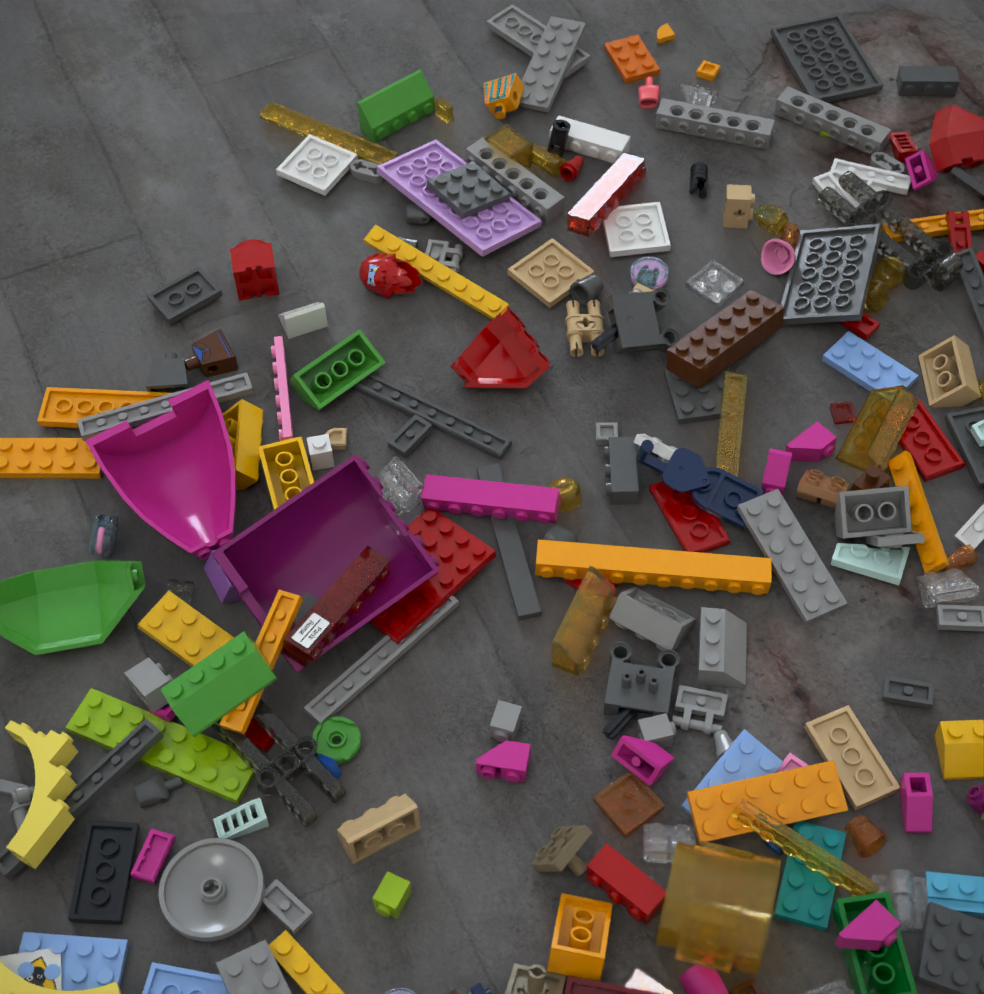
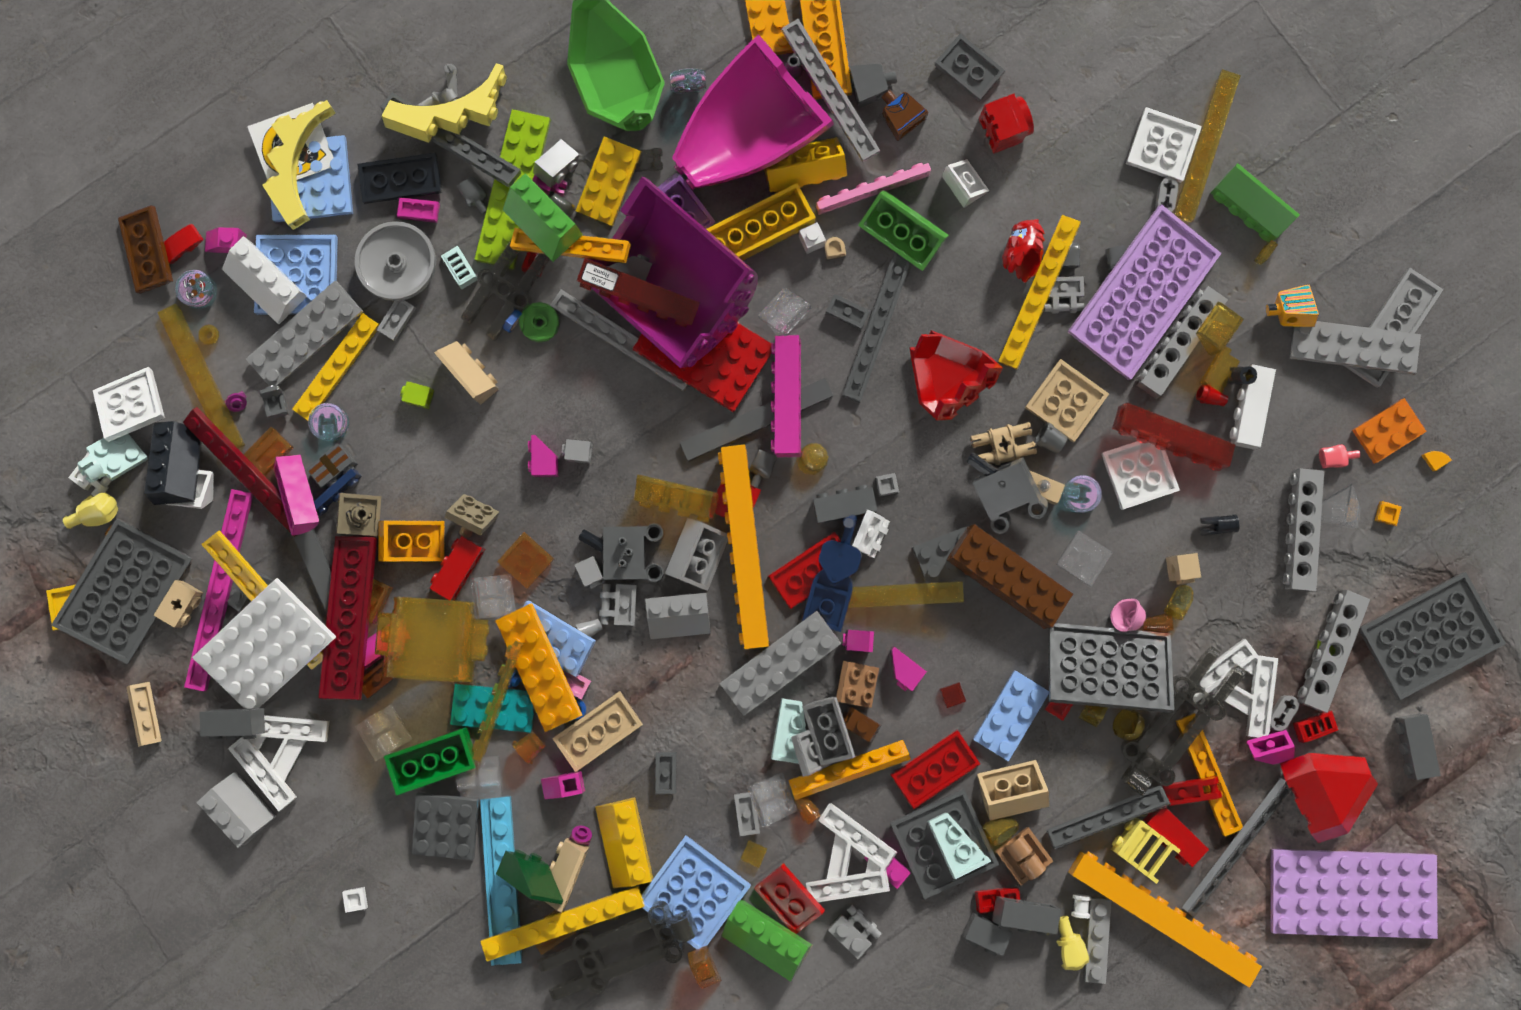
camera: 75 degrees right, 30 degrees up
dark grey plate [426,161,510,219] -> none
dark pink slope [611,735,674,786] -> none
dark pink slope [835,900,901,951] -> none
clear yellow slope [836,385,919,471] -> none

